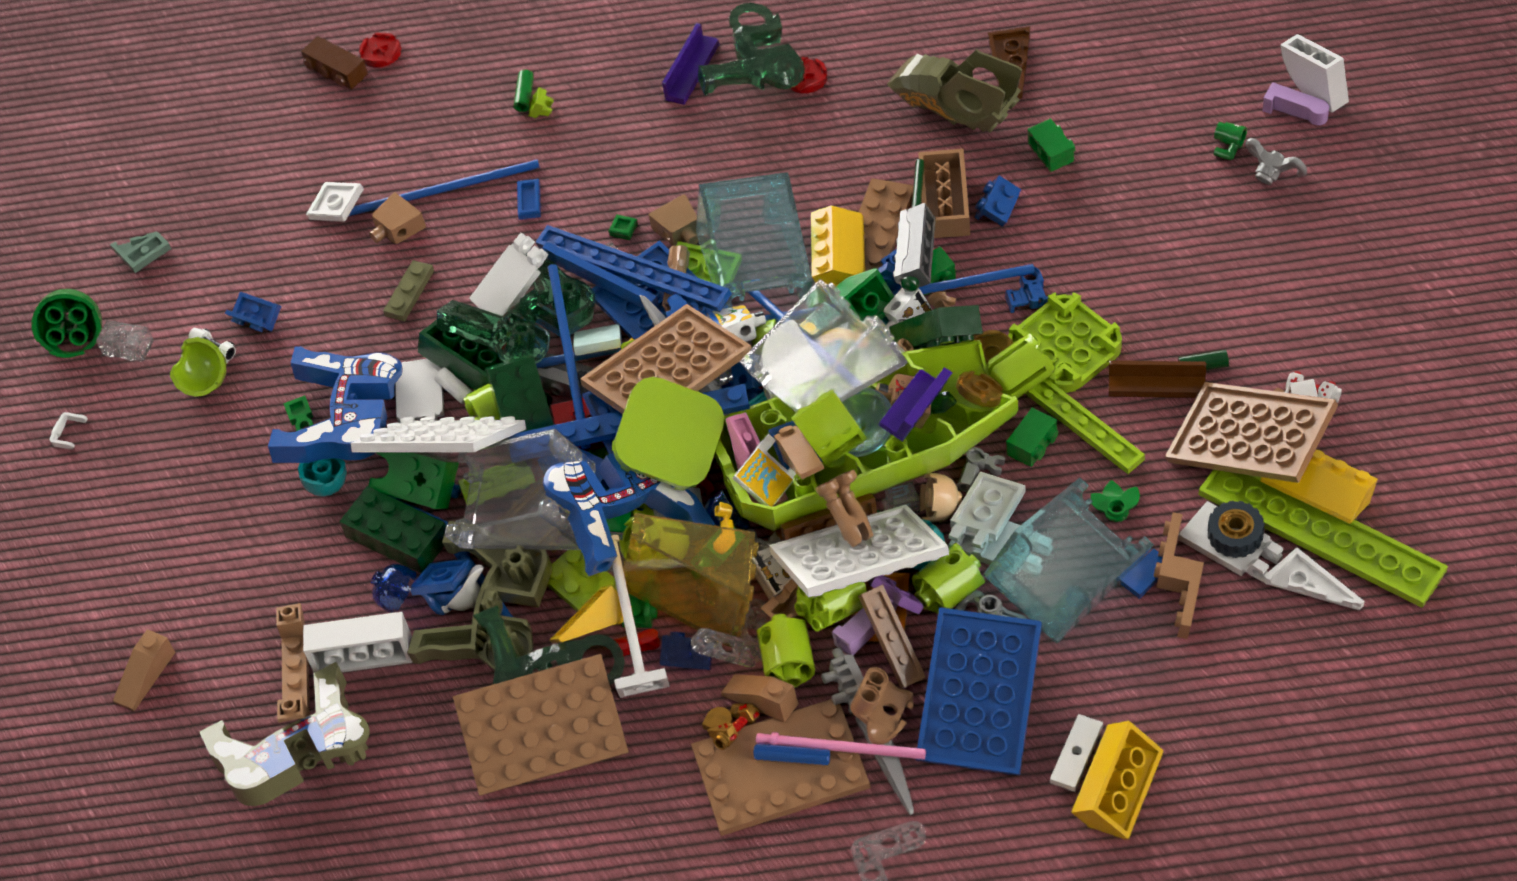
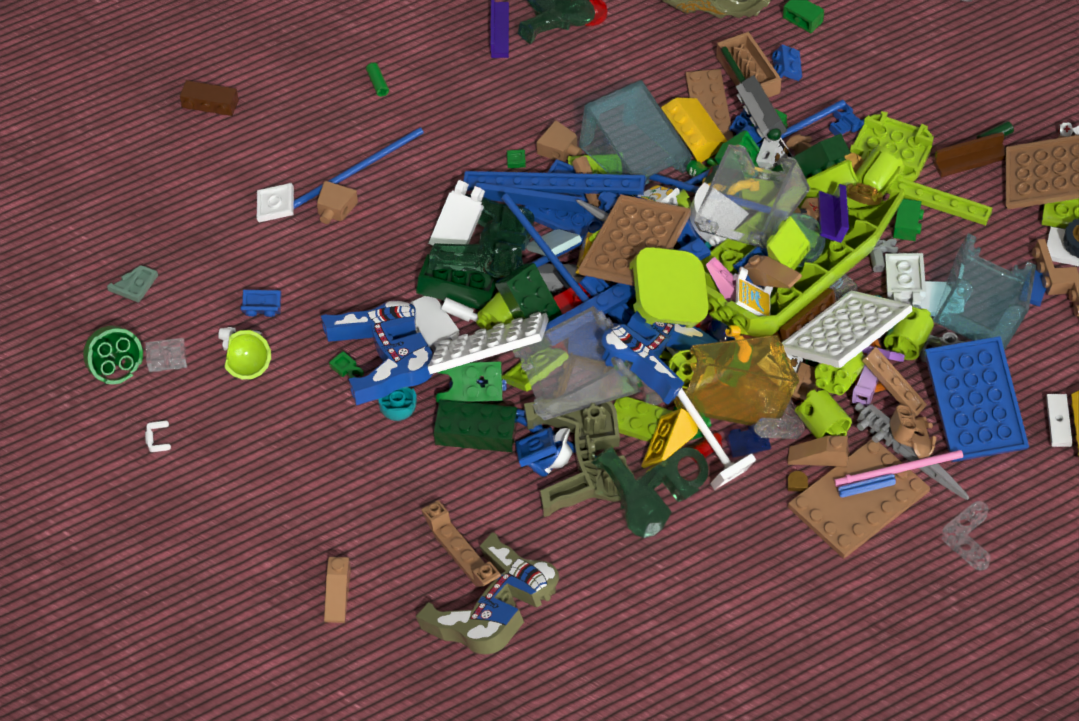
camera: 30 degrees left, 0 degrees up
white brick [303,612,413,673] -> none
red tile [359,32,401,68] -> none
clear blue cylinder [370,564,417,613] -> none
olive plate [383,260,434,322] -> none
medium nougat plate [453,654,629,796] -> none
blue tile [517,179,541,220] -> none
lime tile [528,87,554,119] -> none
pearl gold piece [707,703,760,750] -> none
medium nougat piece [815,469,873,547] -> none
light nougat cylinder [920,473,962,522] -> none
green plate [1090,480,1140,522] -> none

